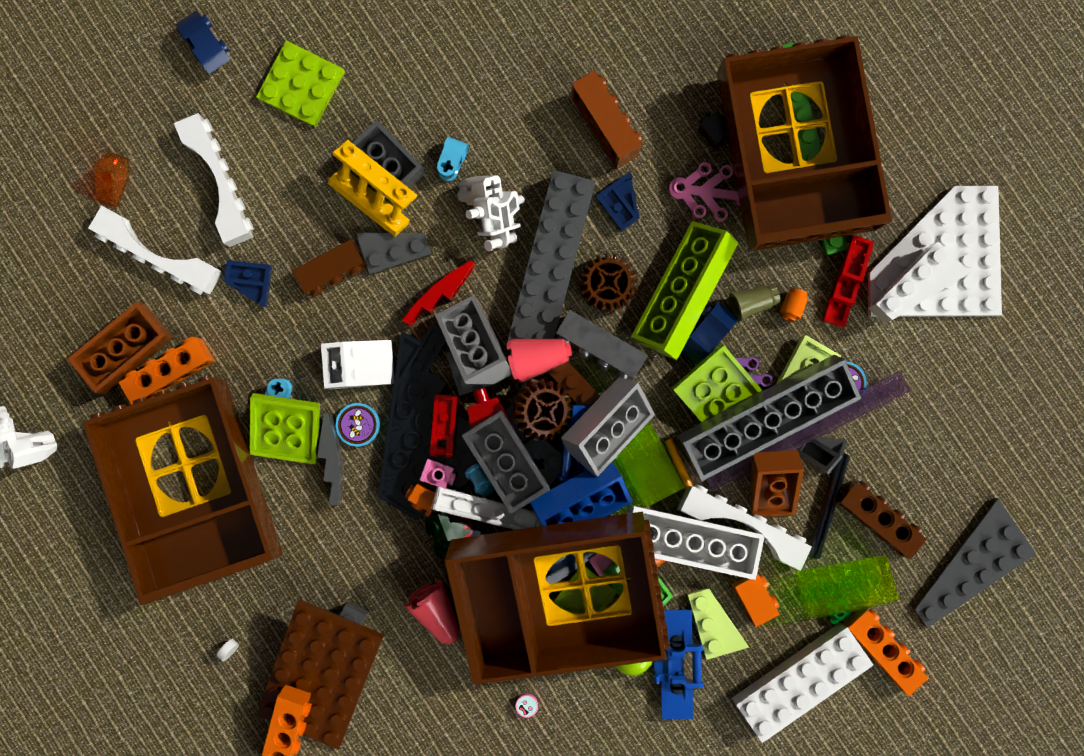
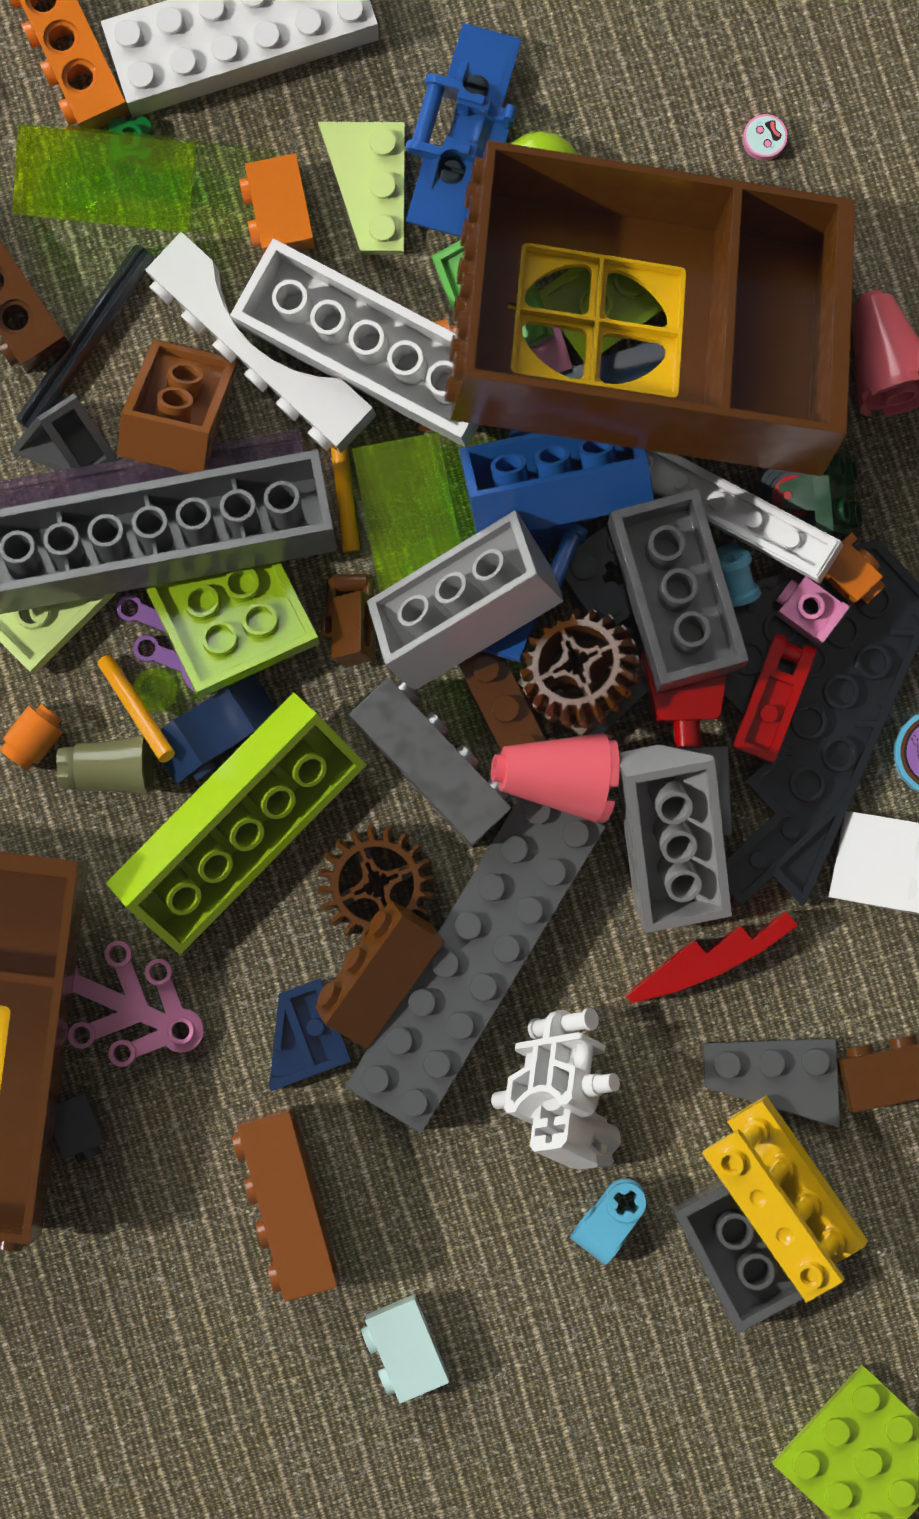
camera: 165 degrees left, 0 degrees up
none -> light orange bar [97,654,175,763]
none -> clear neon green plate [133,668,177,712]
none -> reddish brown brick [315,900,444,1049]
none -> reddish brown piece [321,574,377,667]
none -> light aqua brick [361,1294,449,1403]

